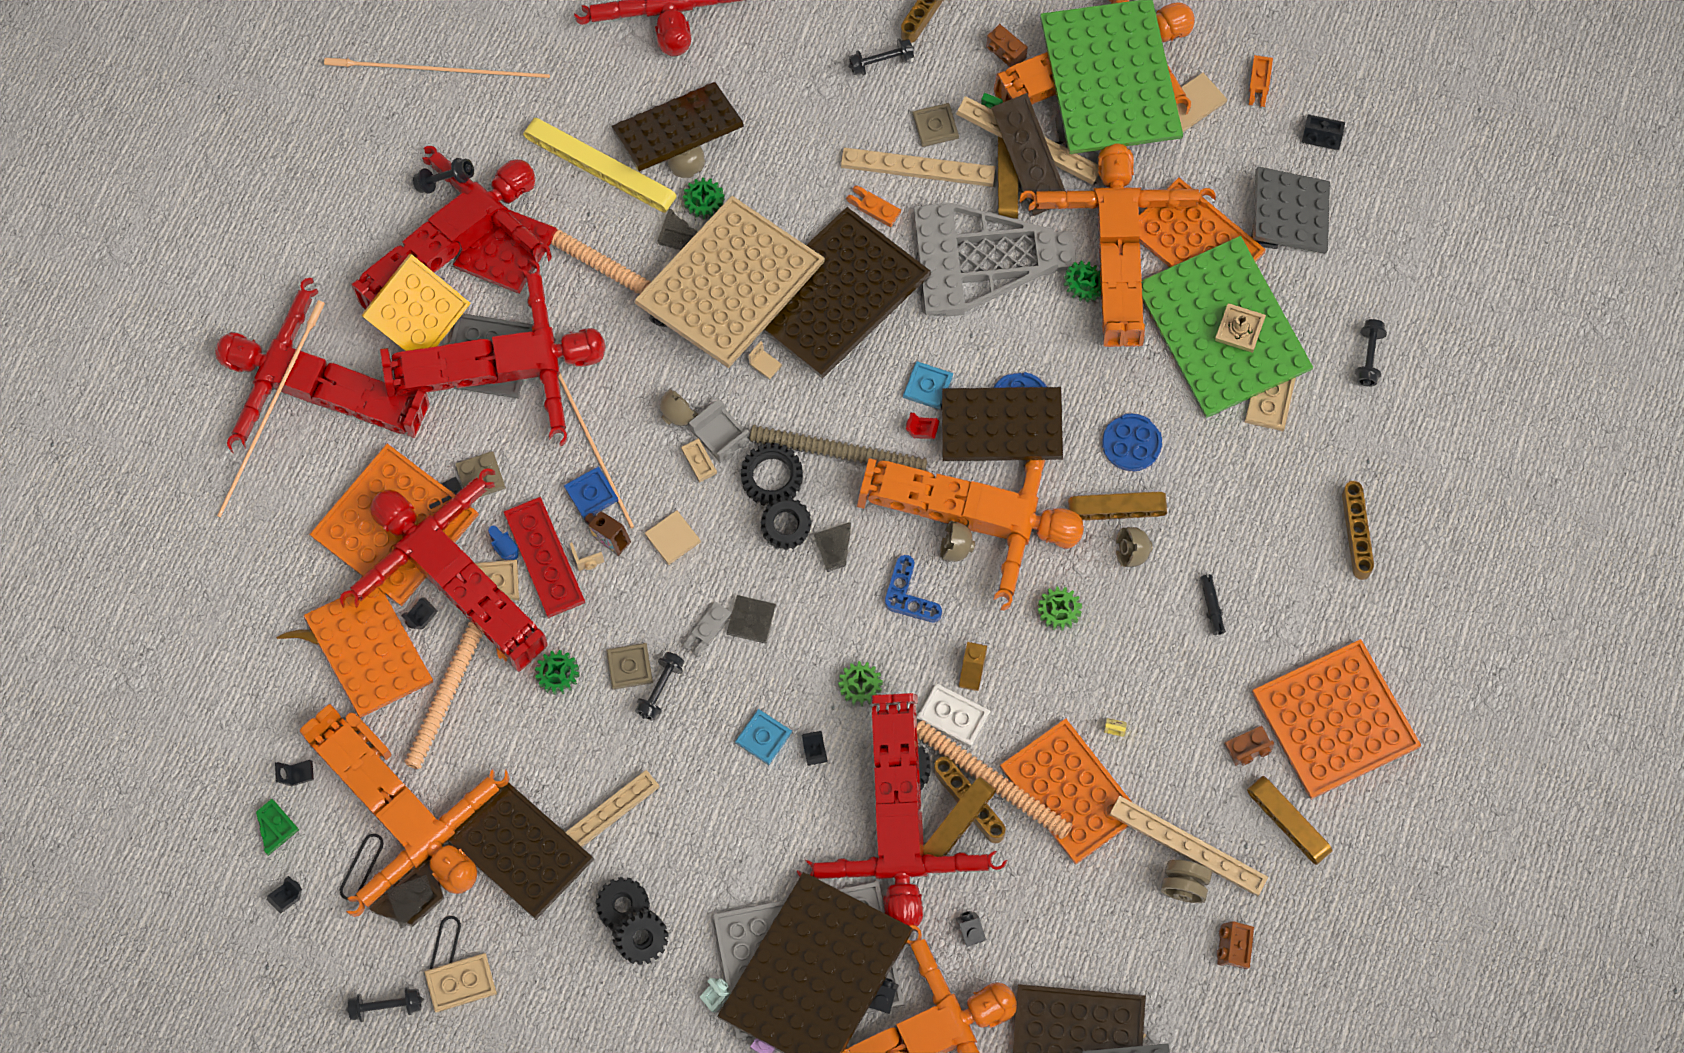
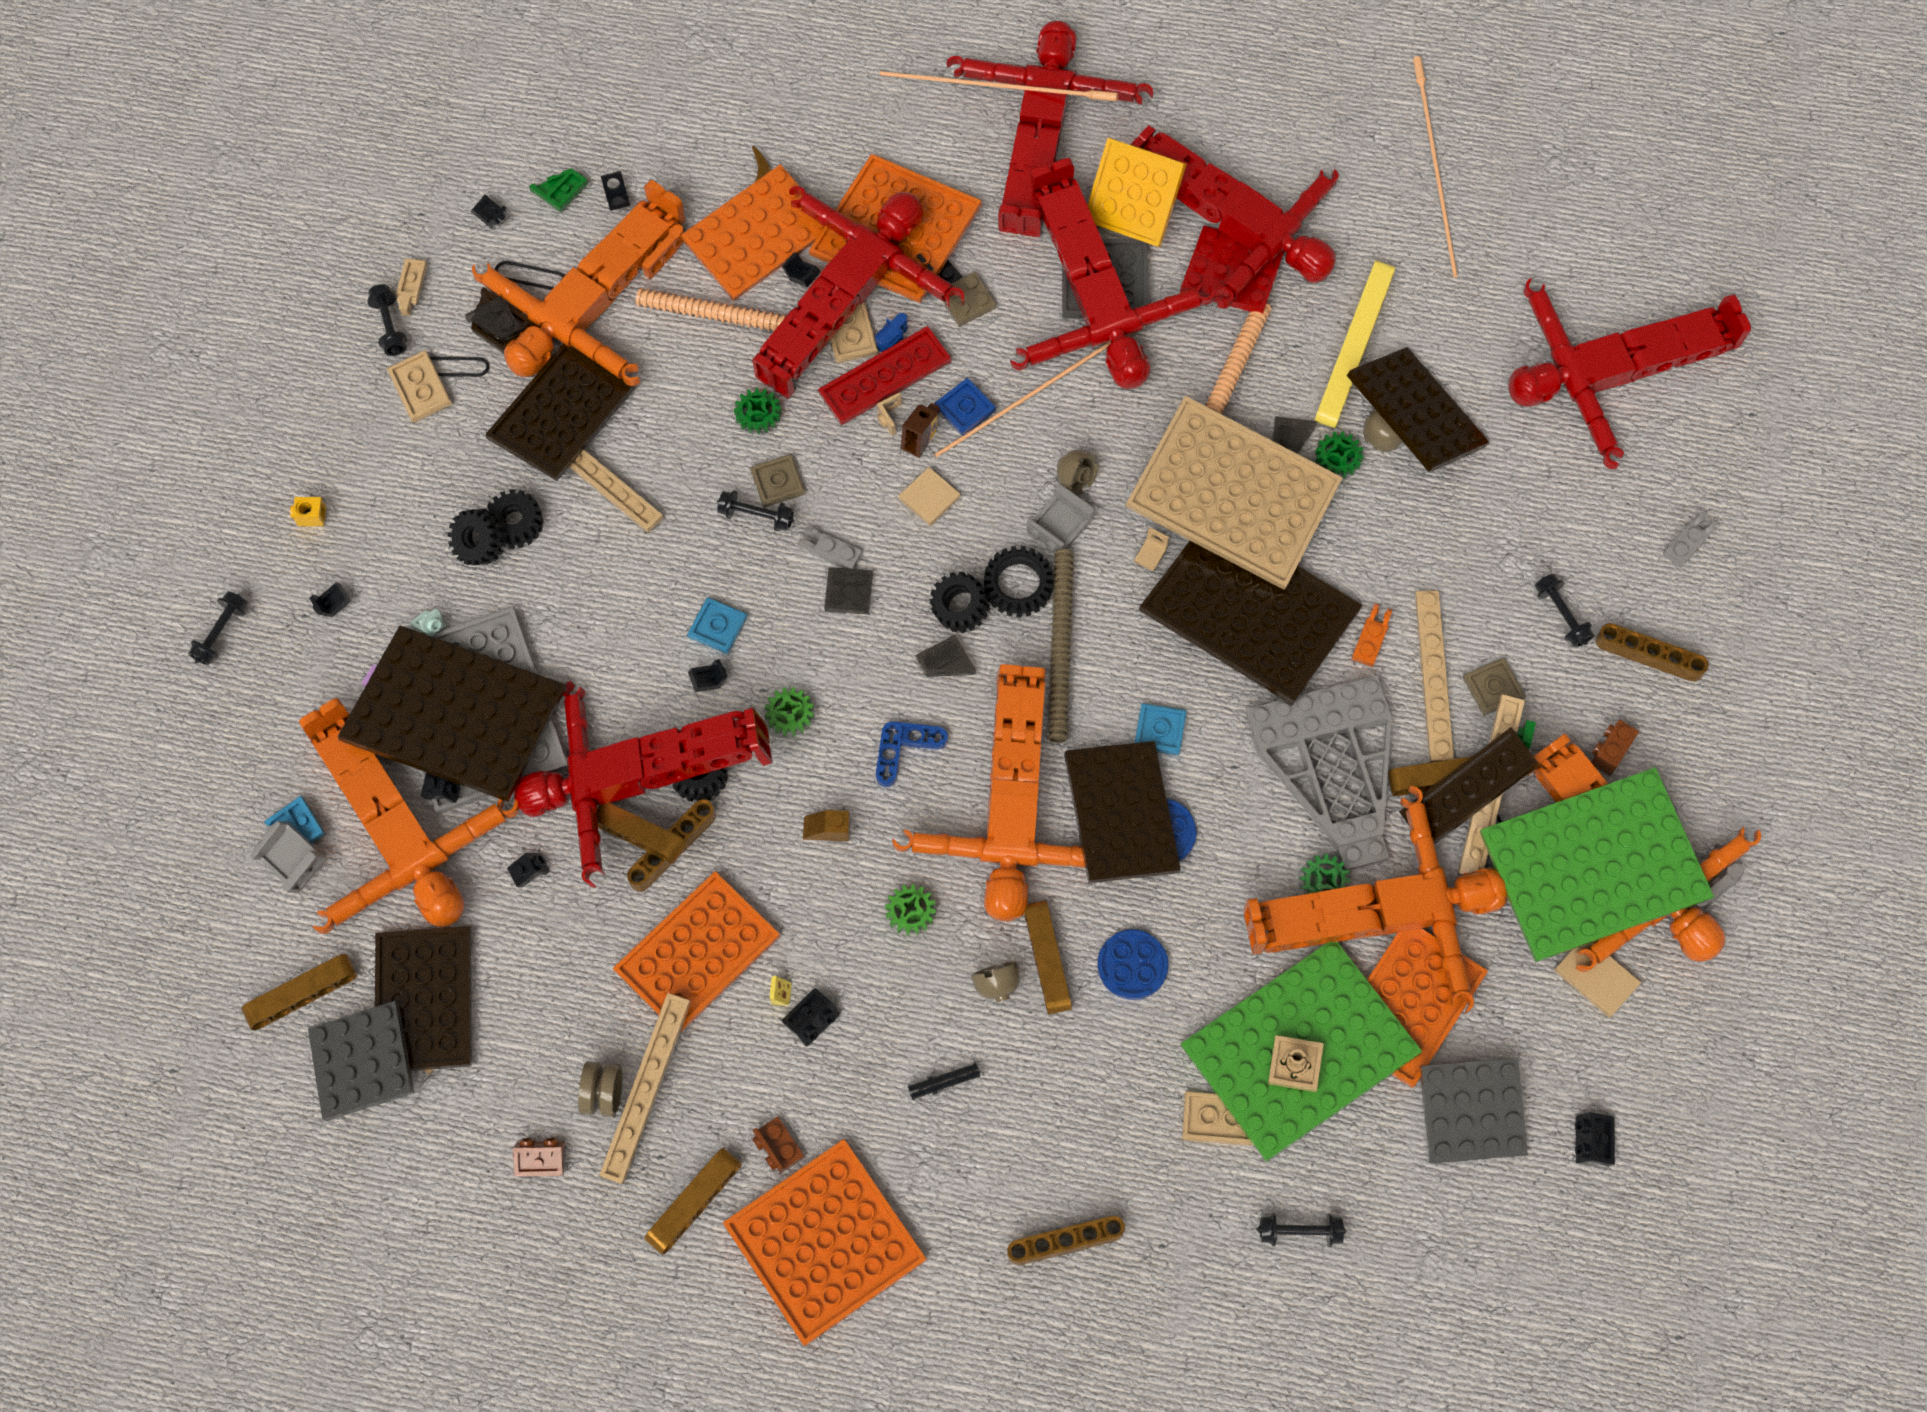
camera: 80 degrees right, 0 degrees up
black piece [413,158,474,194] -> none
tan plate [681,439,717,483] -> none
red bracket [906,412,940,439] -> none
white tile [917,683,991,747] -> none
light nougat piece [917,720,1072,839] -> none
dark tan cylinder [940,521,975,562] -> none
orange hinge [1249,55,1273,107] -> none
none -> tan hinge [396,258,428,316]
none -> black bracket [781,988,840,1047]

